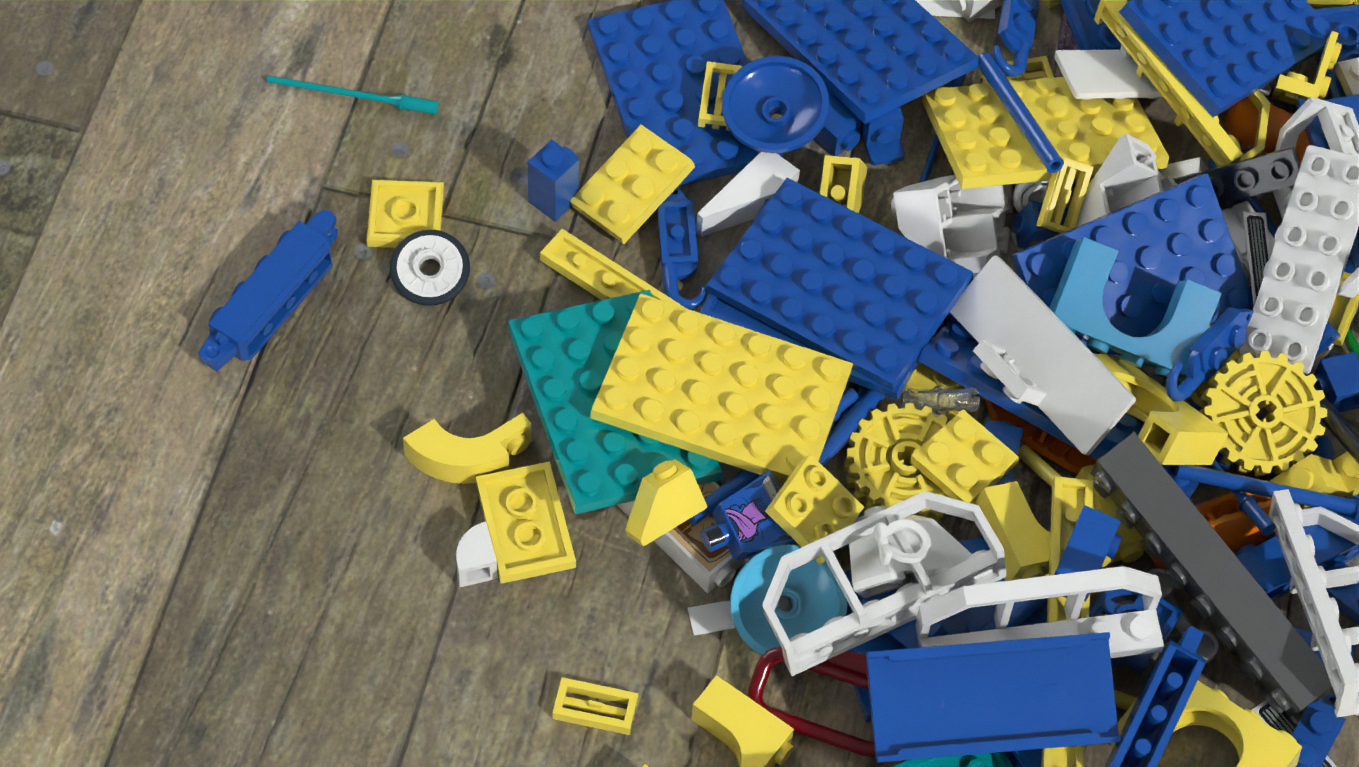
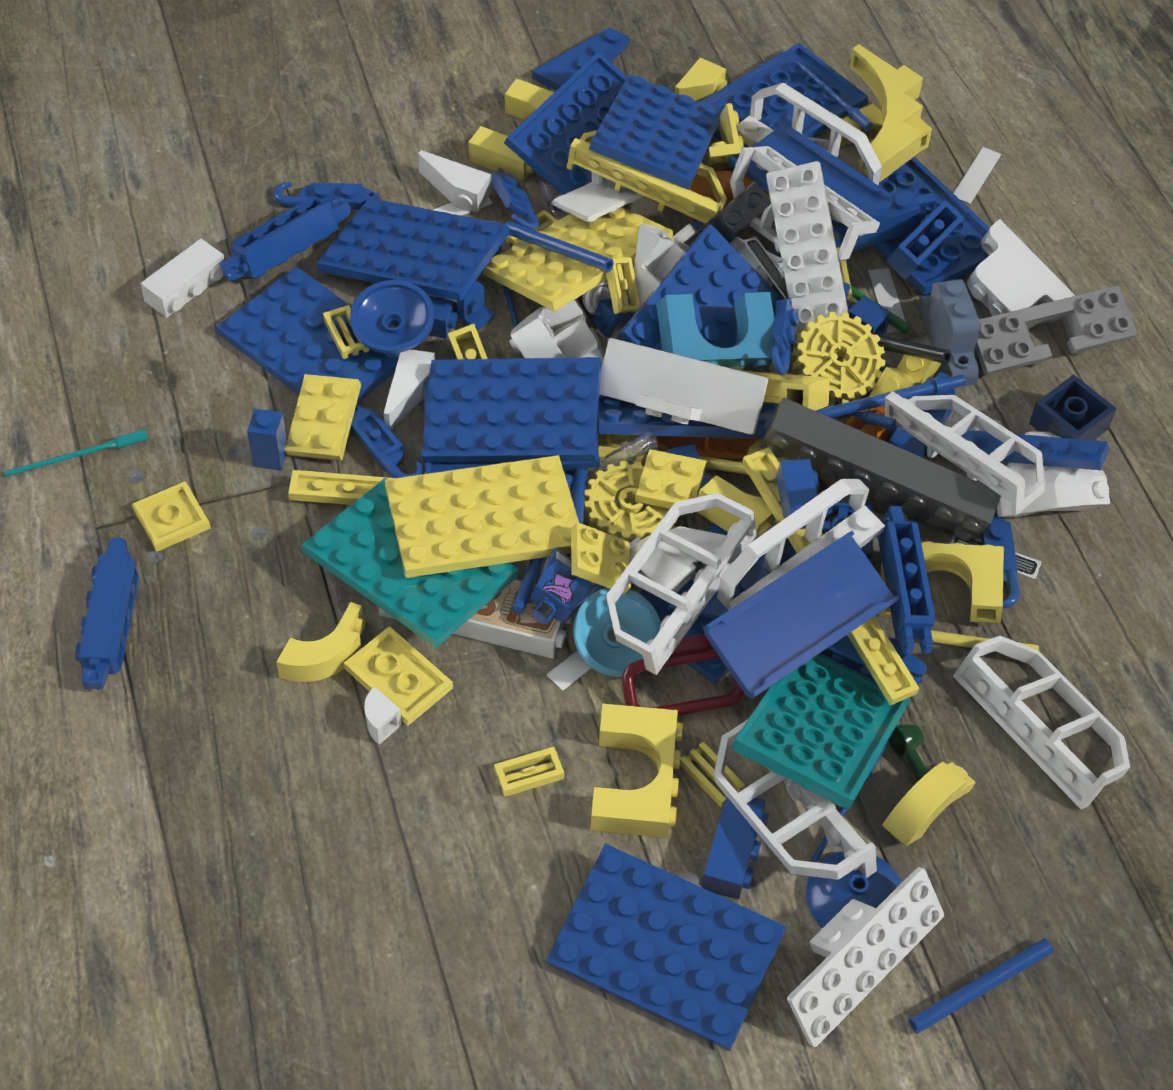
camera: 30 degrees left, 5 degrees down
white wheel [390,230,470,306] -> none
light yellow slope [625,459,708,547] -> none
white piece [873,519,931,565] -> none

